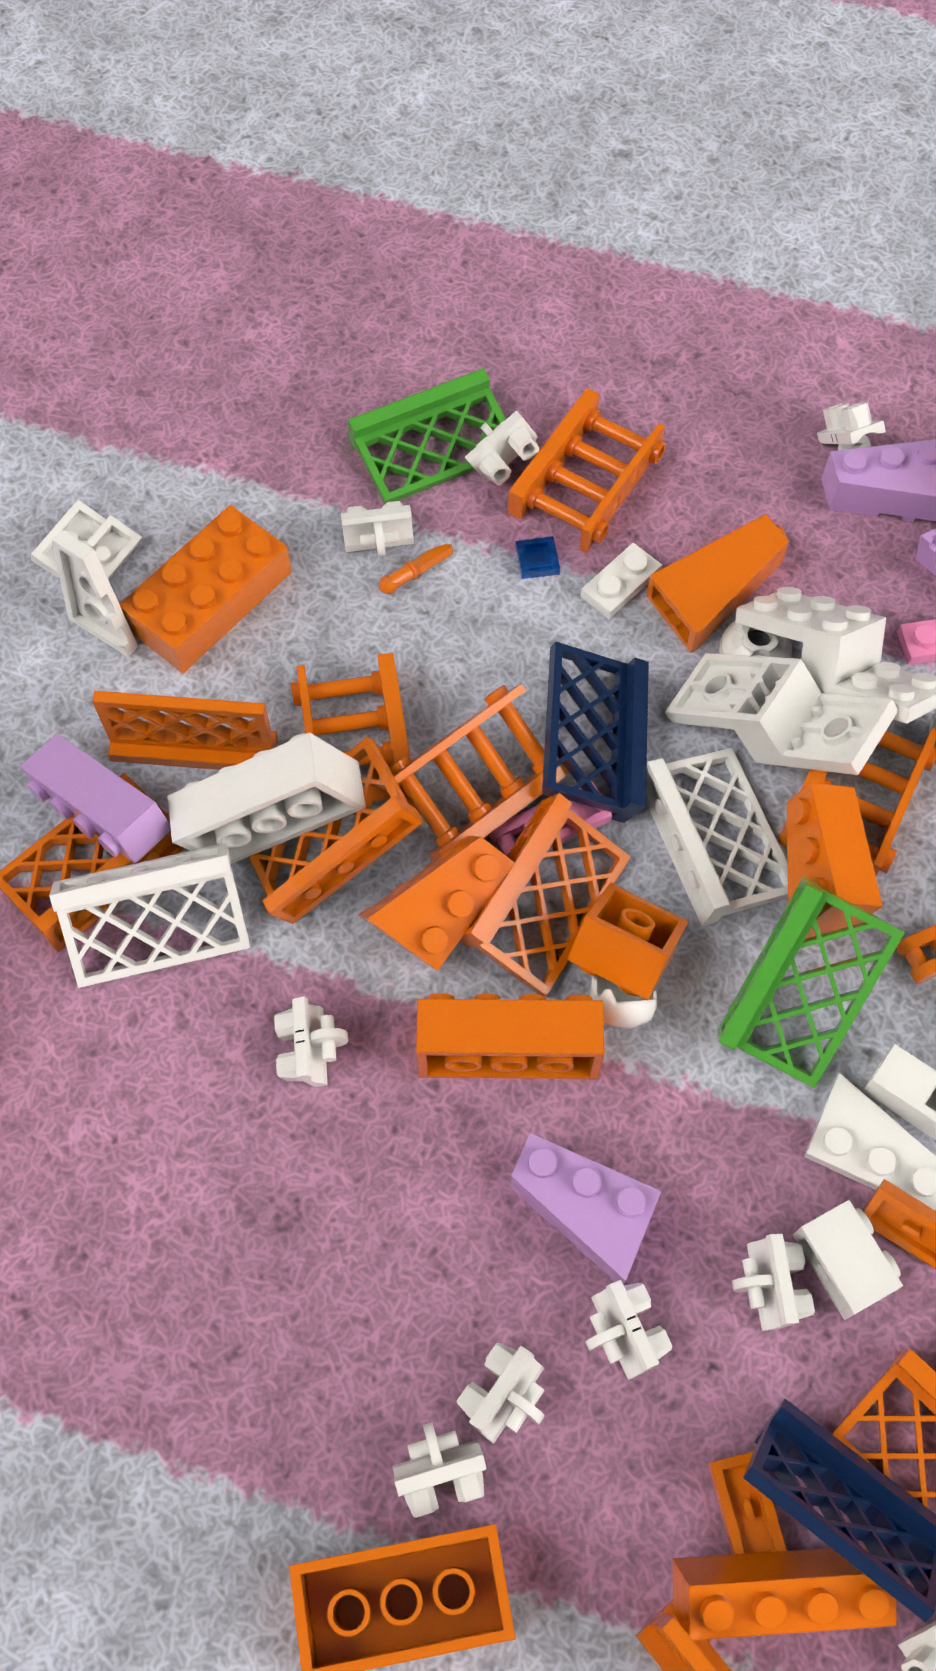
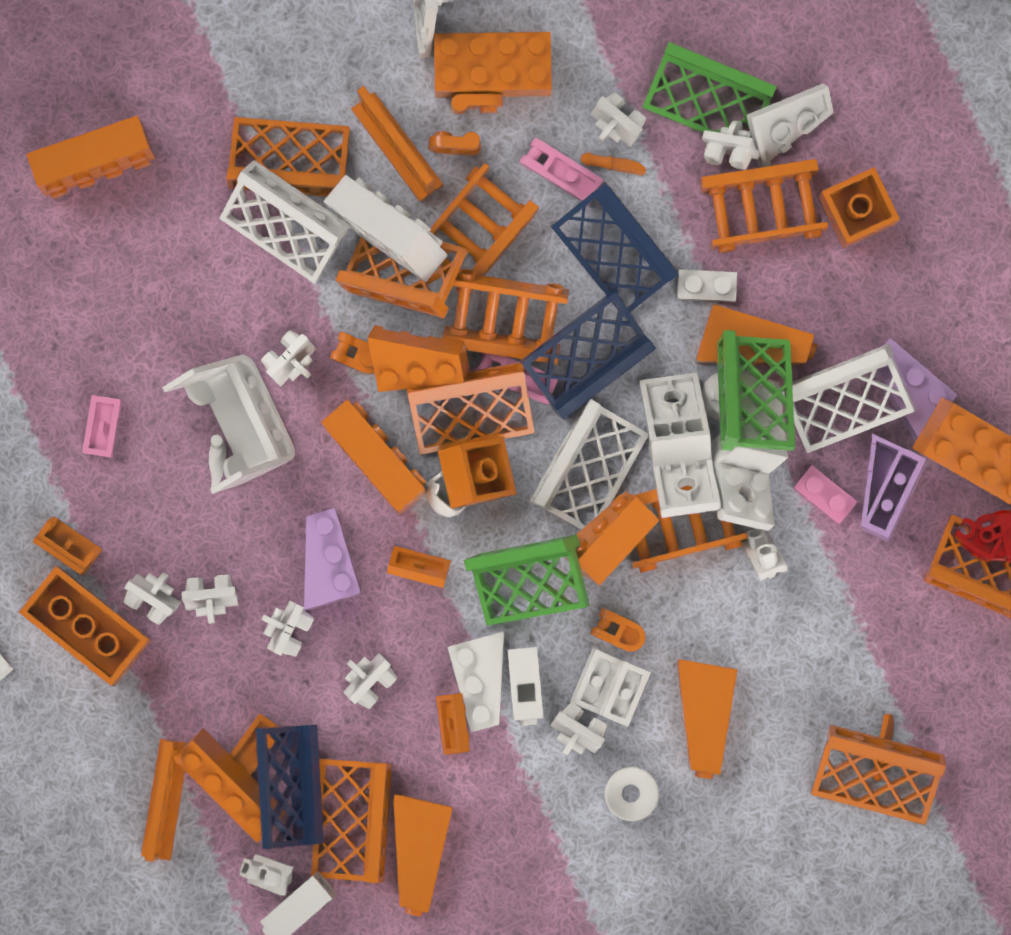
camera: 45 degrees right, 20 degrees up
lavender brick [20,733,171,864] -> none
clear blue tile [515,536,560,579] -> none
white brick [793,1200,903,1321] -> none
white hips [817,402,886,450] -> none
none -> orange hinge [32,516,103,576]
none -> bright pink plate [82,395,122,458]
none -> white windscreen [162,355,295,494]
none -> white bar [209,434,226,488]
none -> orange plate [329,331,375,375]
none -> orange plate [387,546,451,588]
none -> orange plate [428,131,481,156]
none -> orange plate [450,94,503,115]
none -> bright pink plate [519,138,603,206]
none -> dark blue fence [551,181,679,317]
none -> bright green fence [717,330,795,451]
none -> white wing [747,84,834,168]
none -> white fence [782,343,916,453]
none -> orange brick [818,167,900,249]

